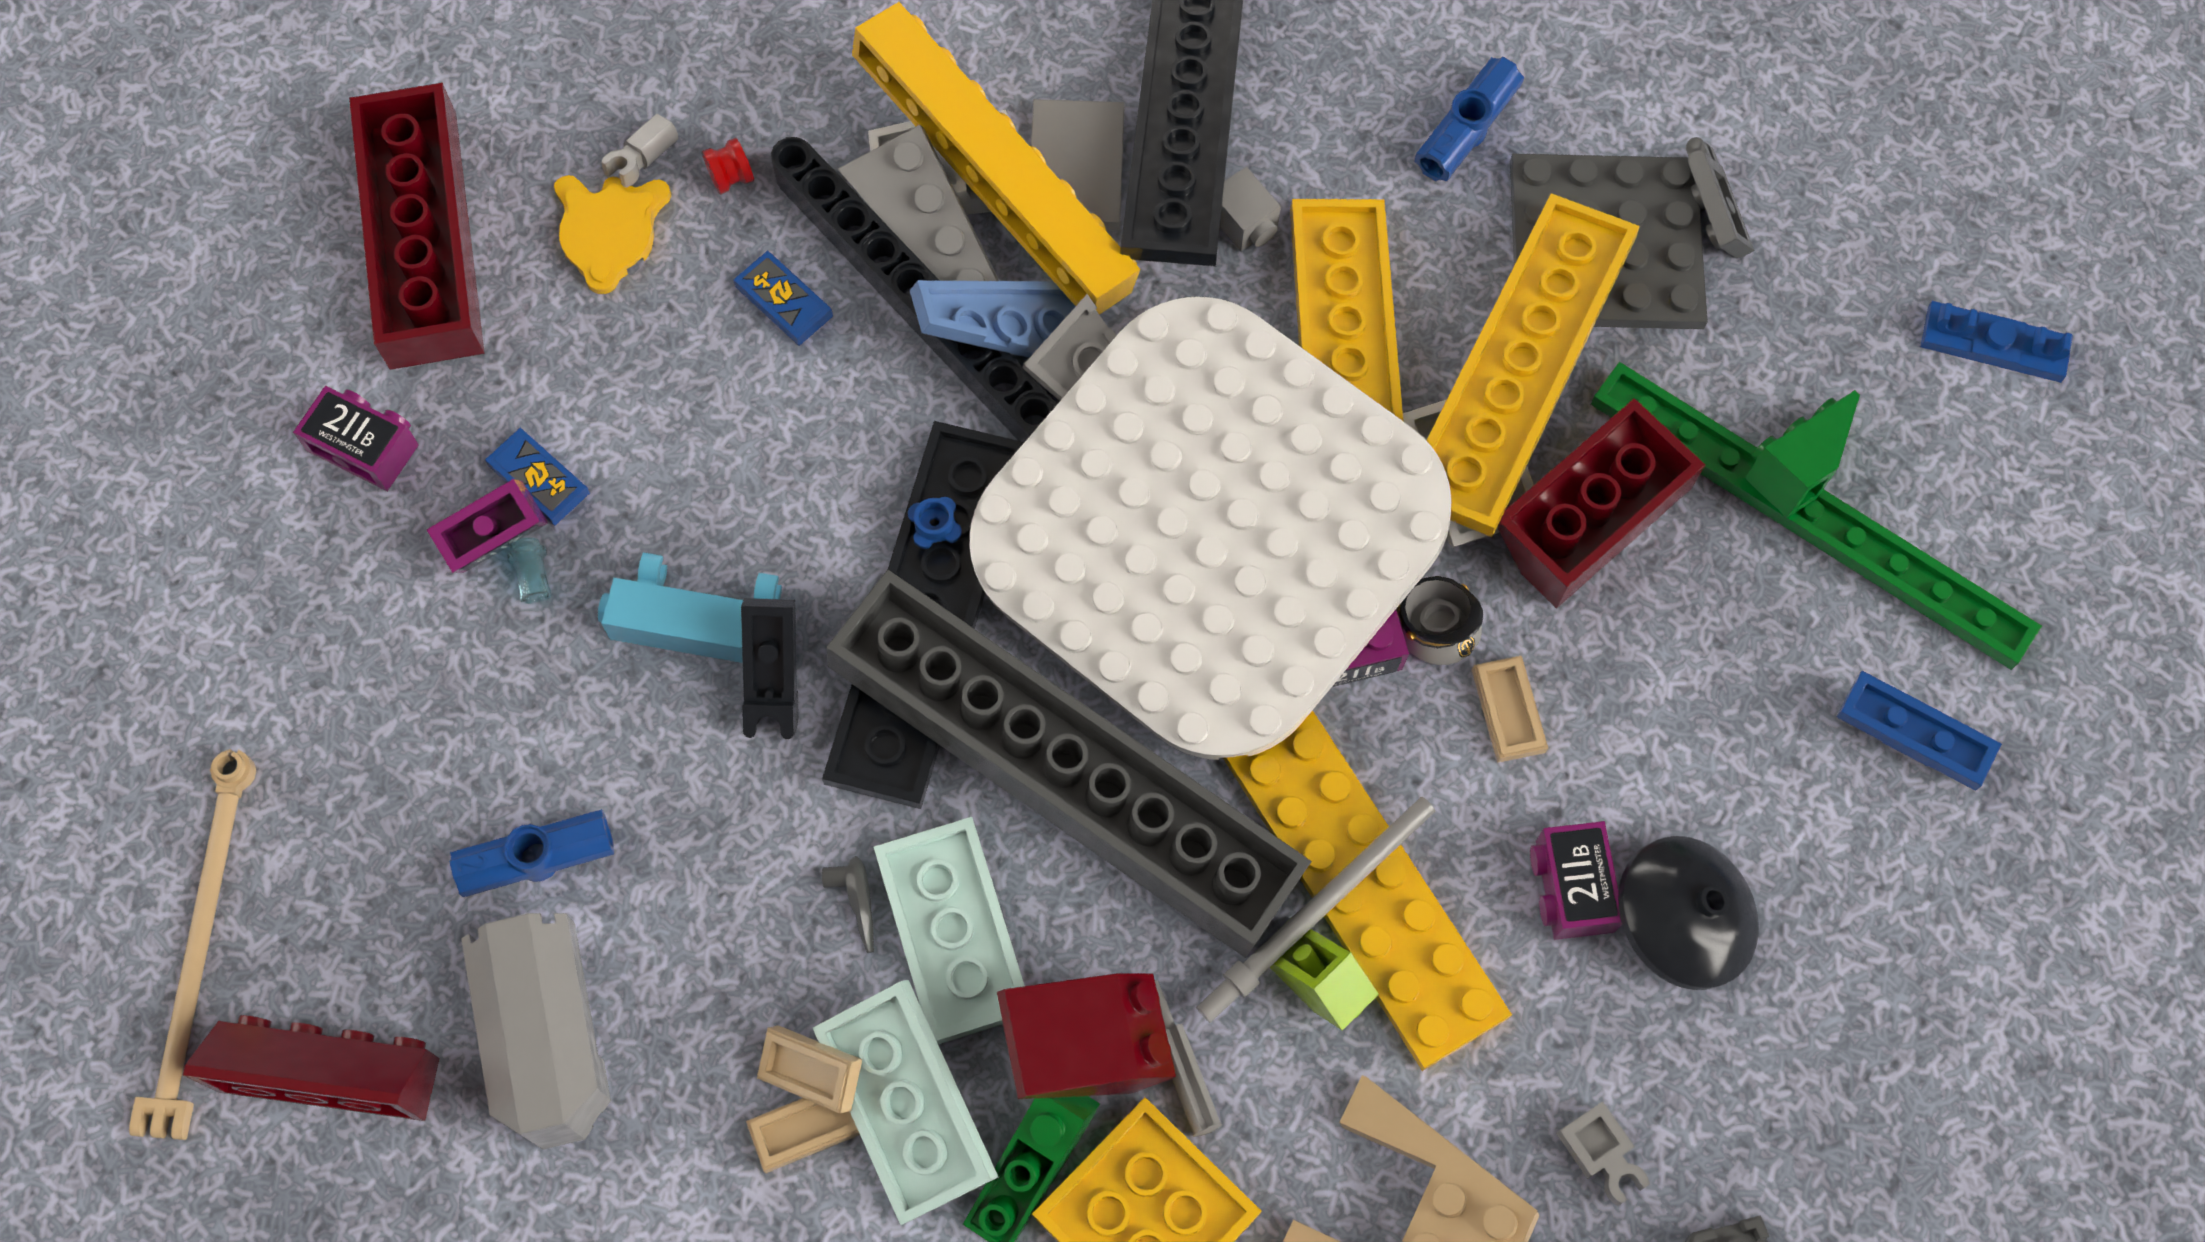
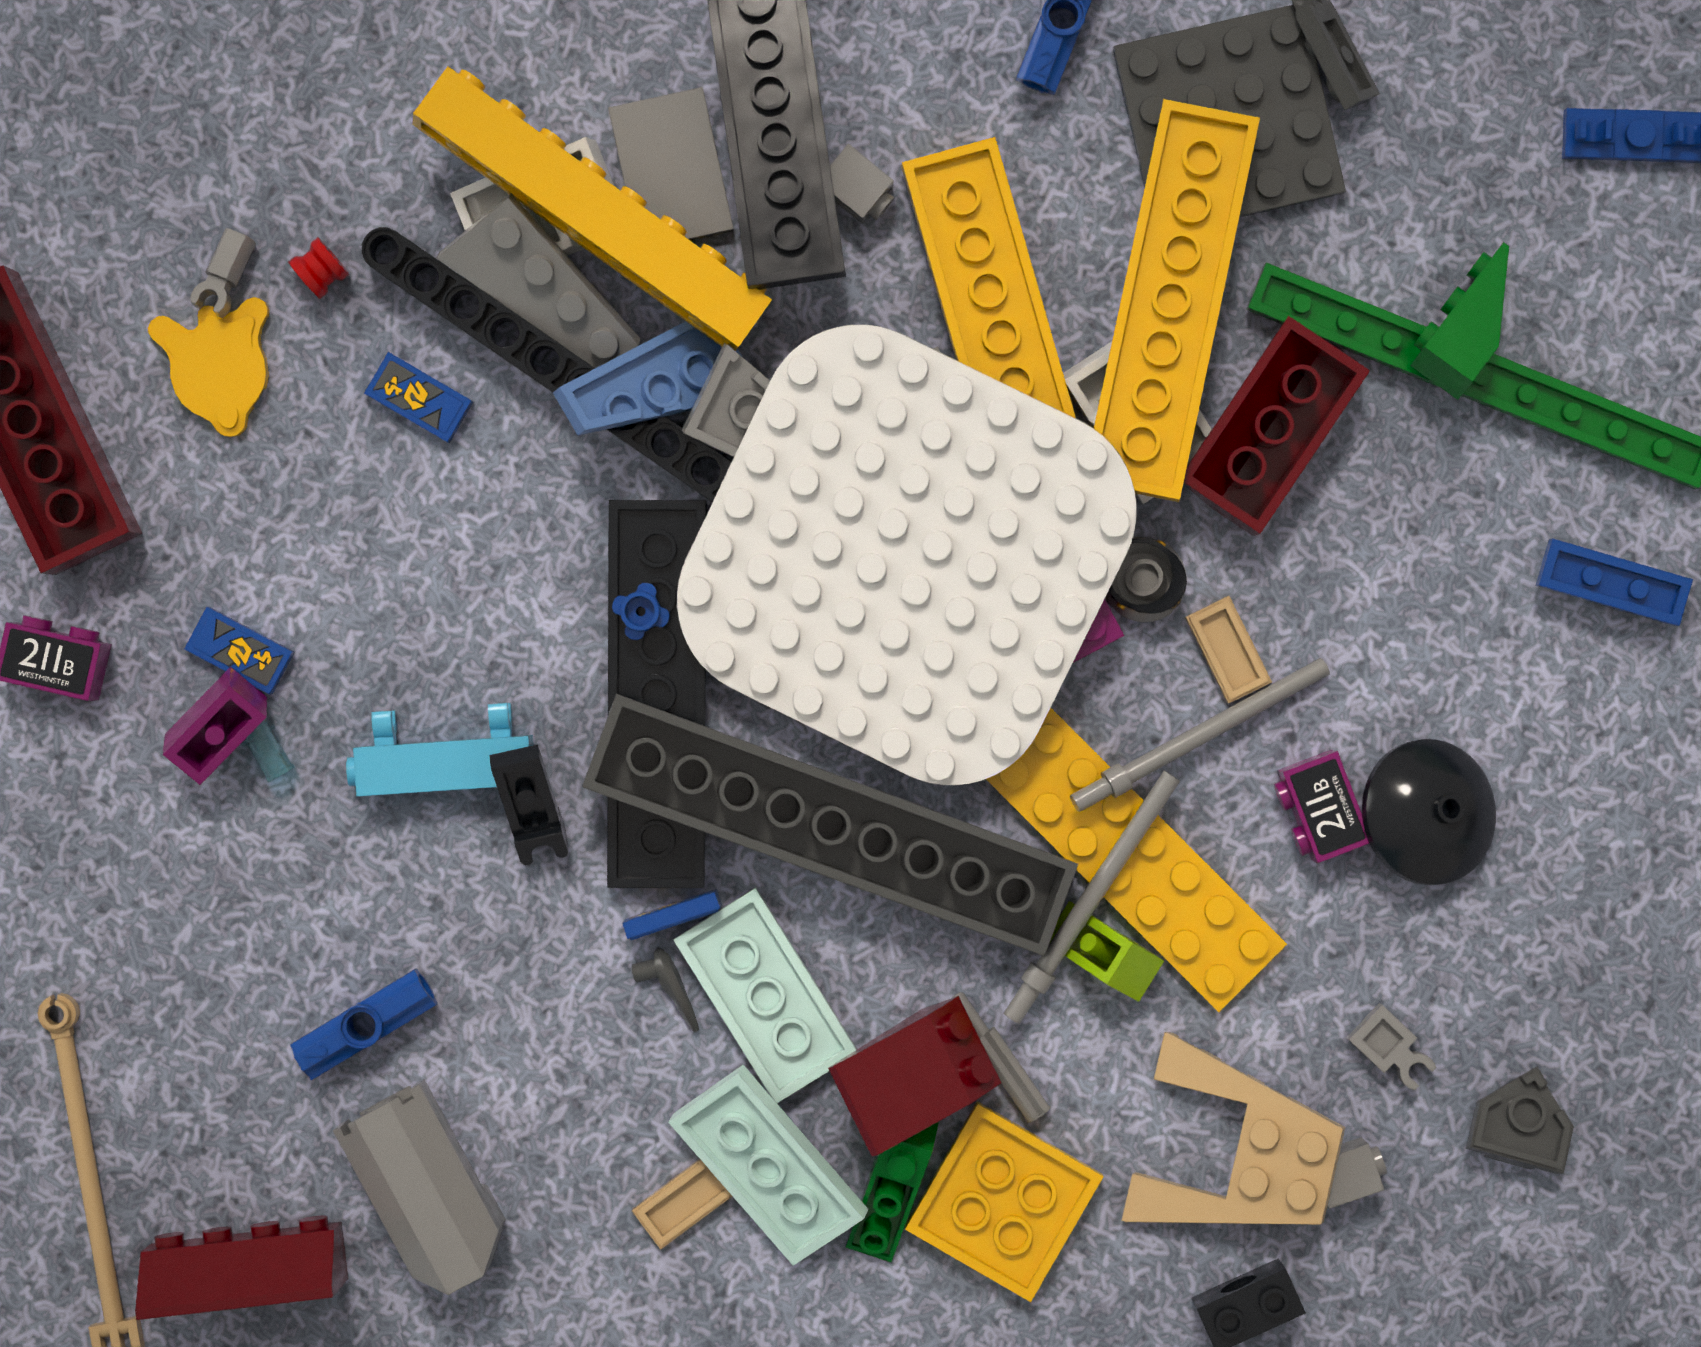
camera: 20 degrees left, 20 degrees up
tan tile [757,1025,862,1113] -> none
none -> blue tile [622,889,722,940]
none -> light grey bar [1070,658,1330,812]

